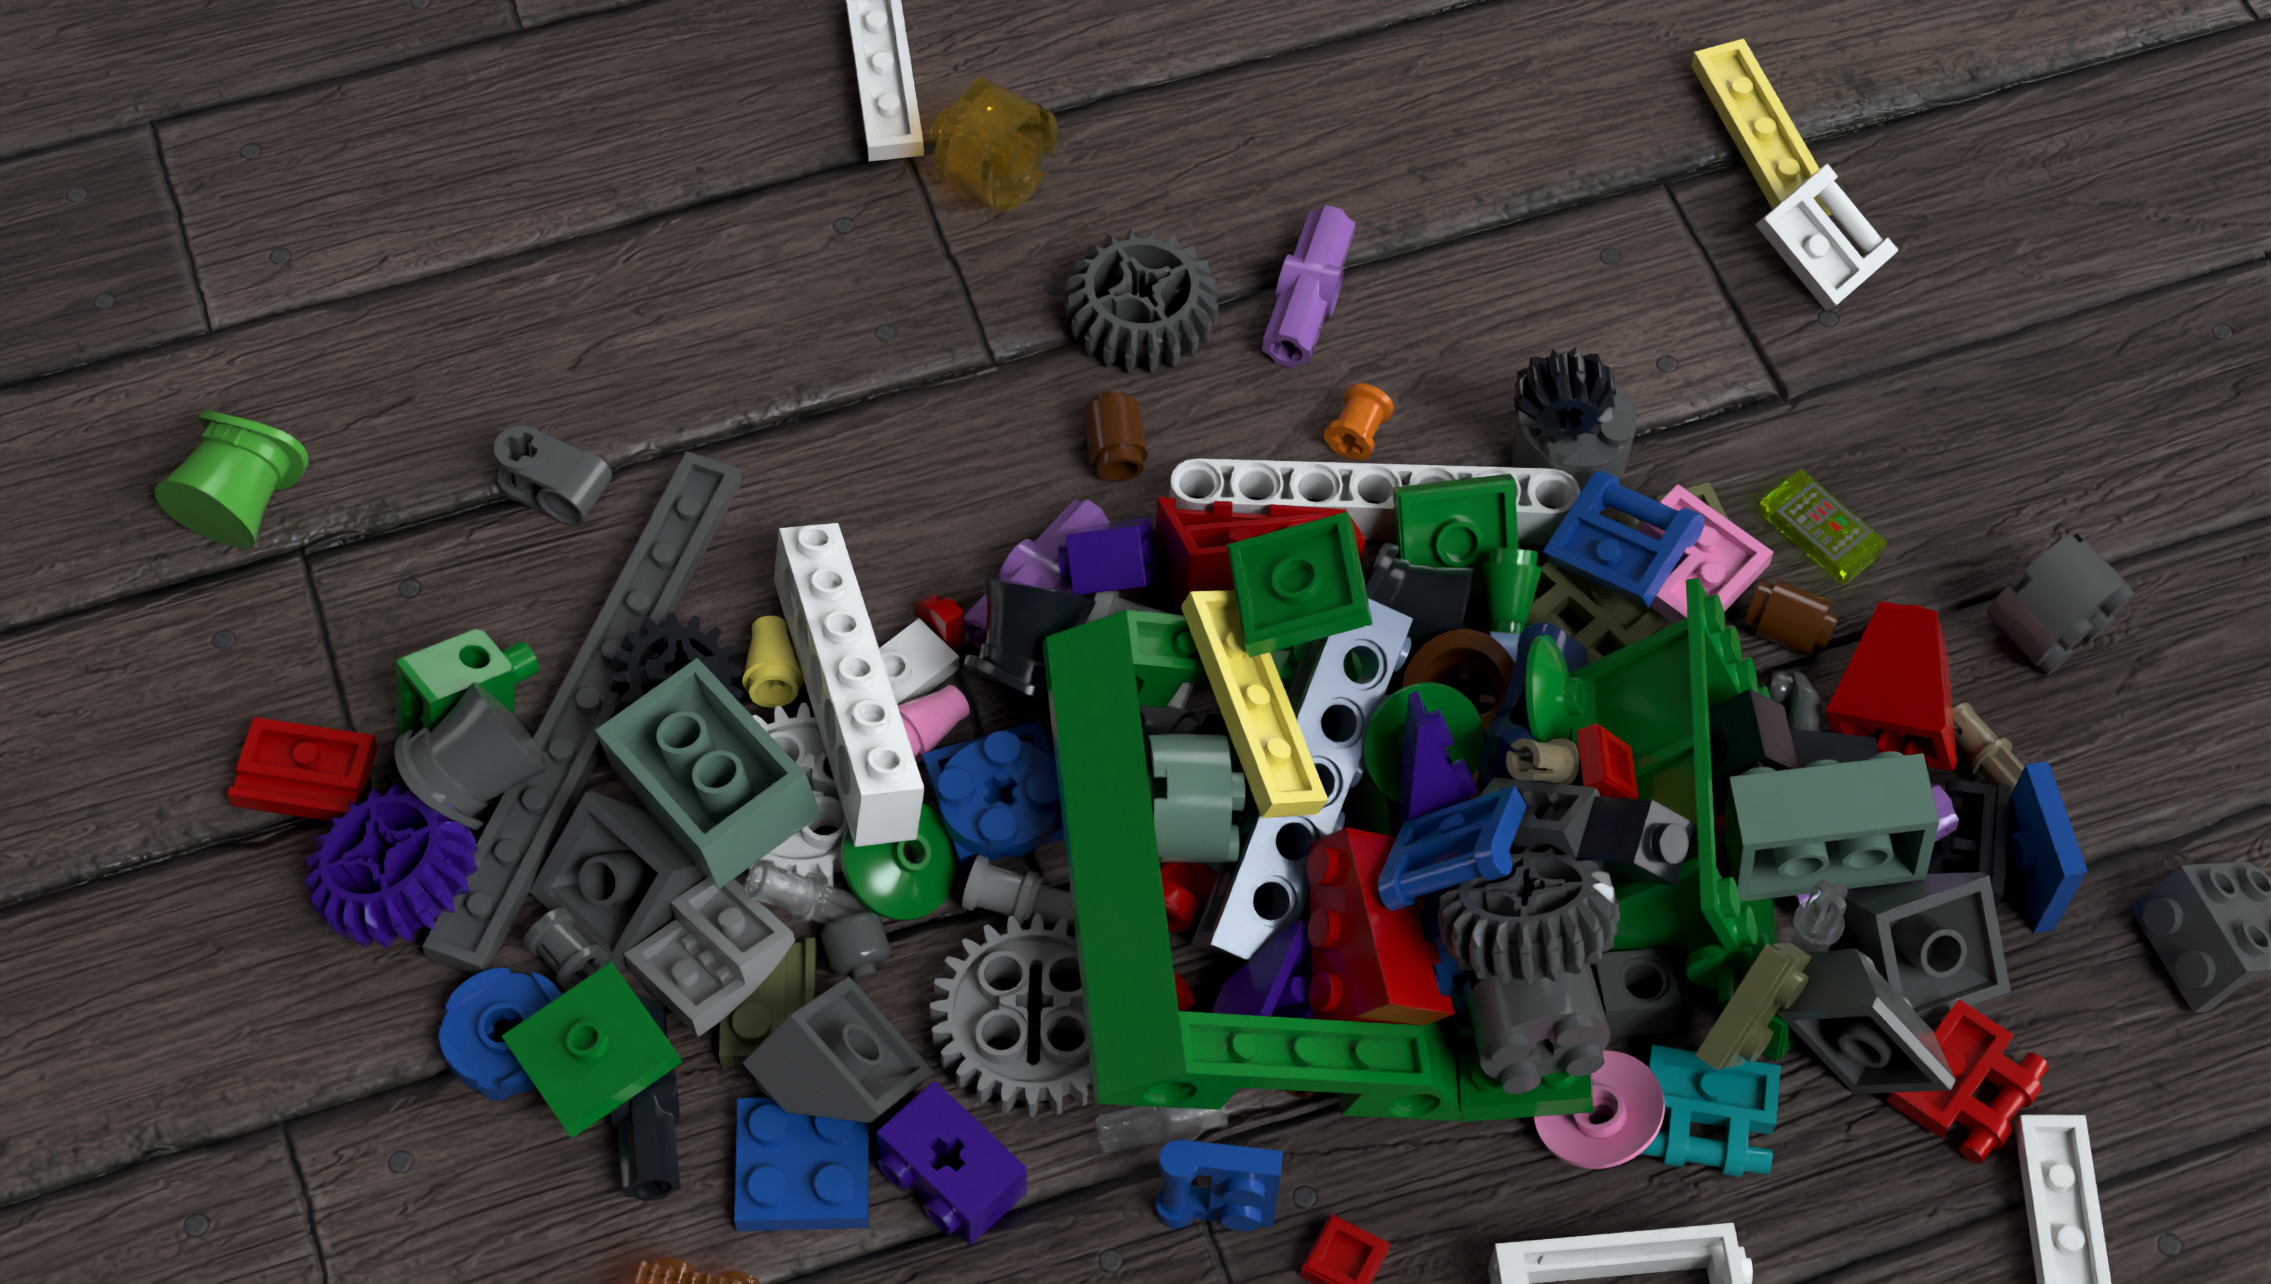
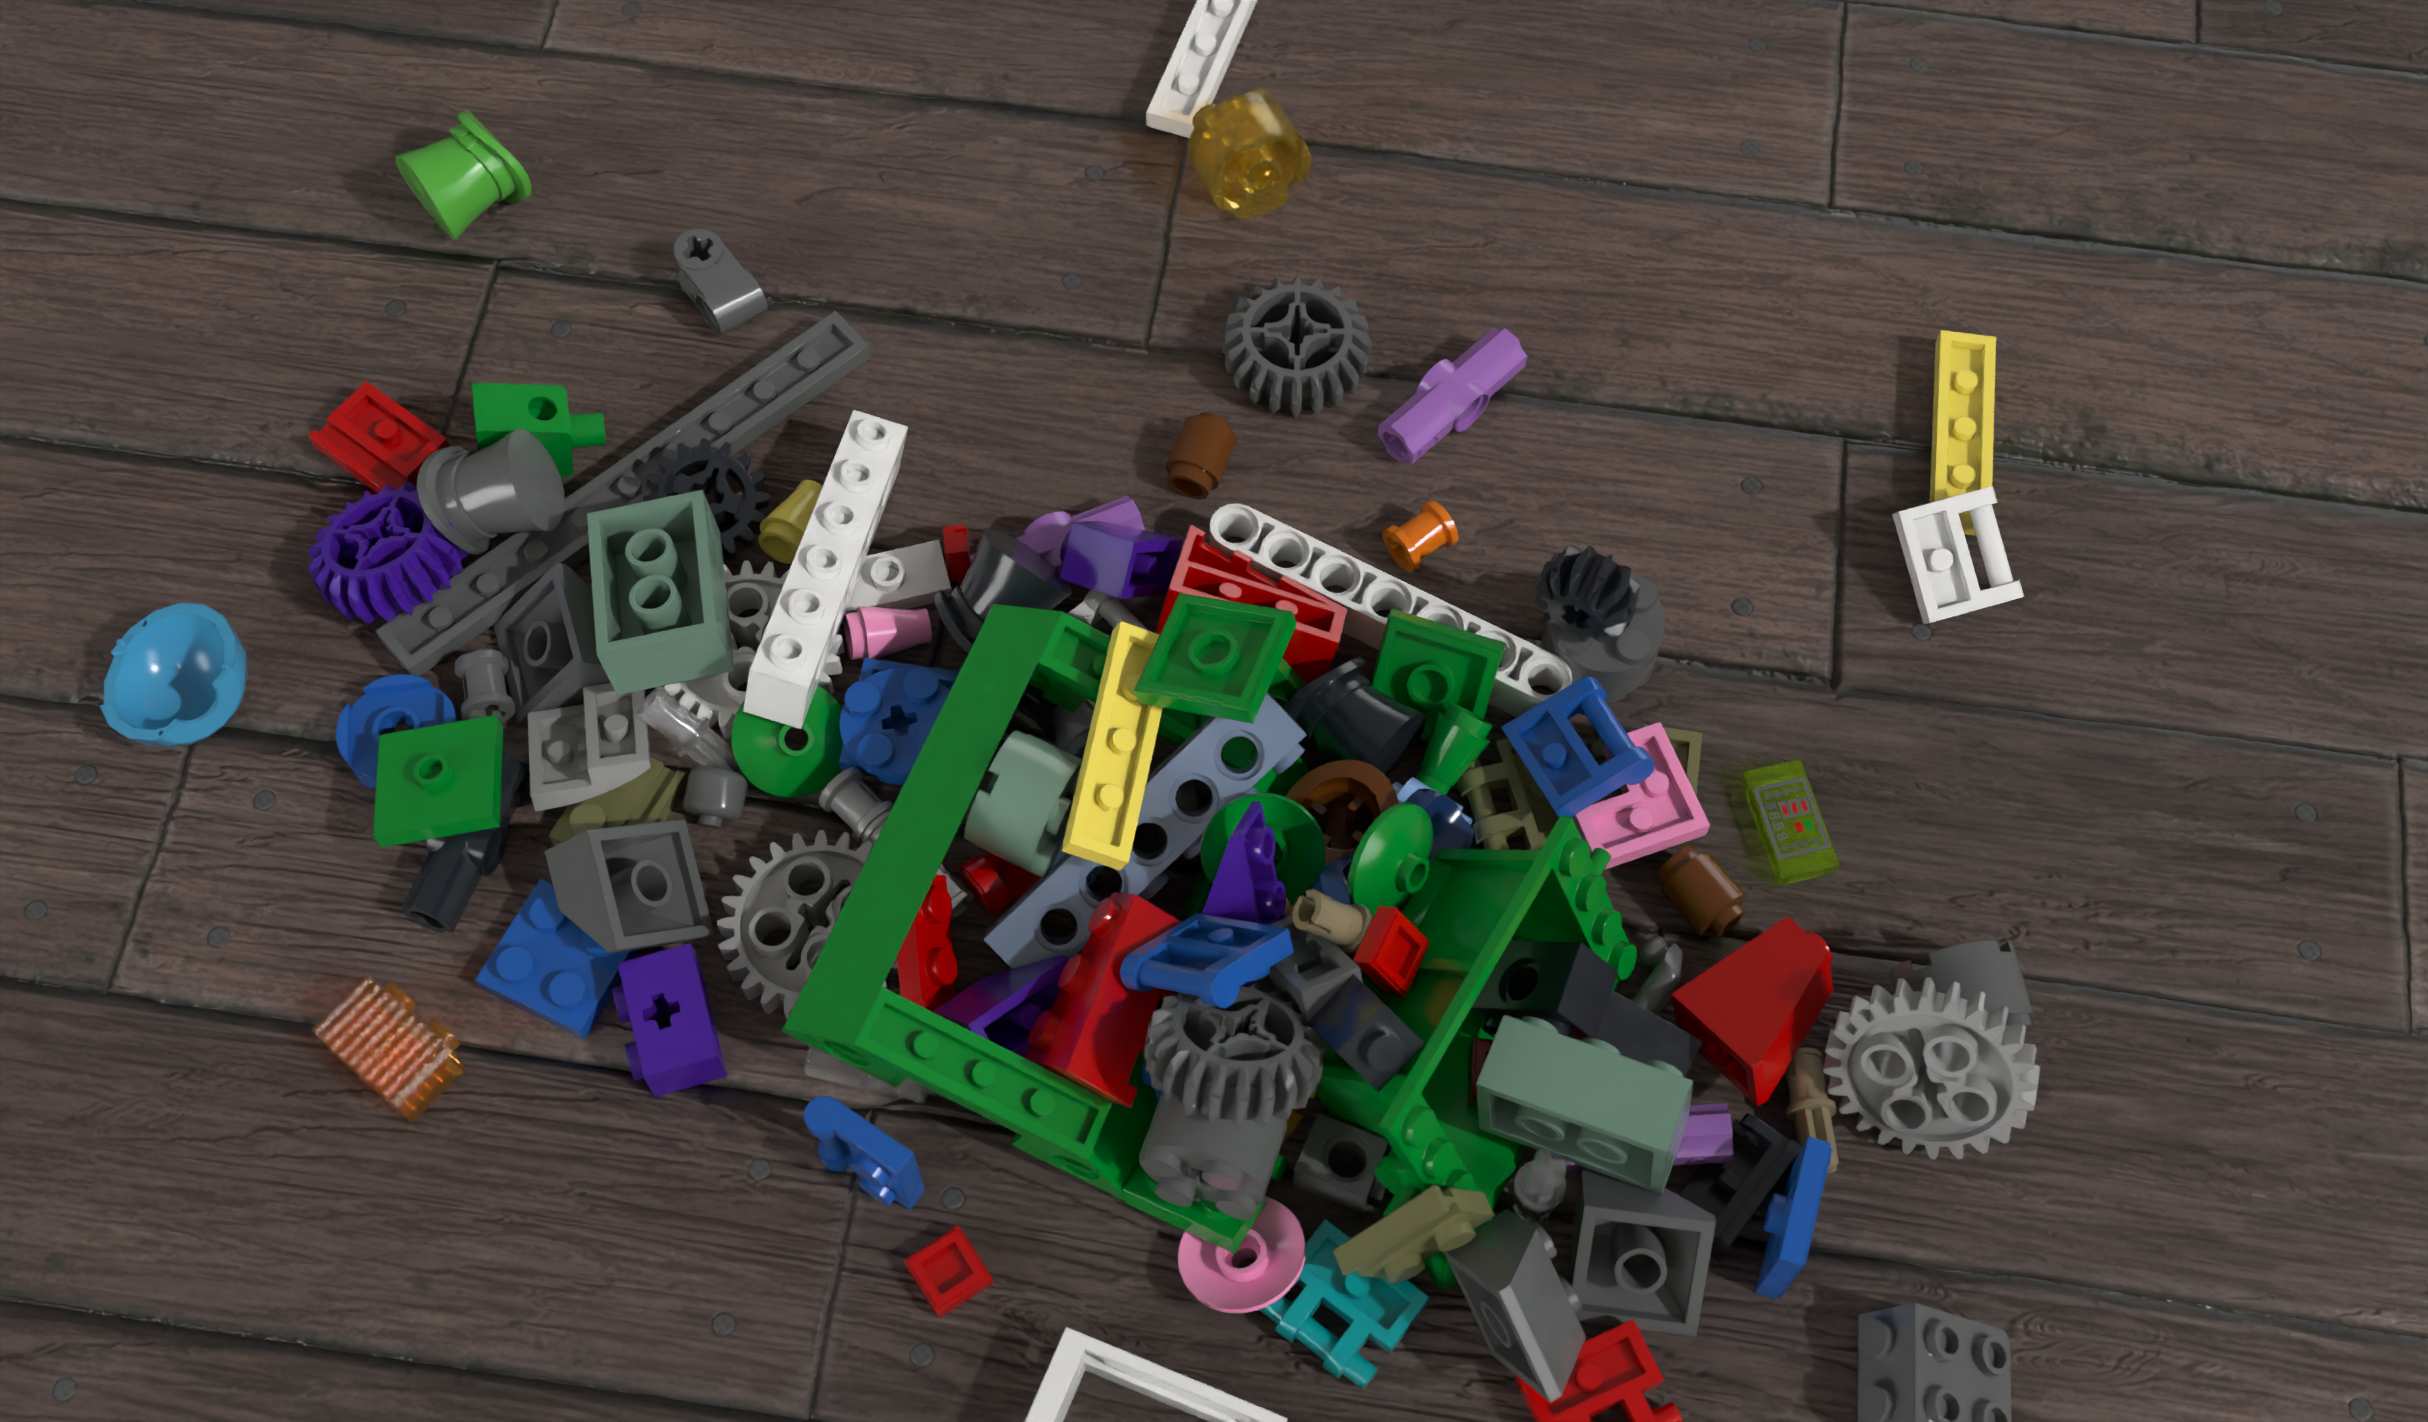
camera: 30 degrees right, 5 degrees up
none -> dark azure cylinder [99,603,248,747]
none -> light grey gear [1823,977,2040,1159]

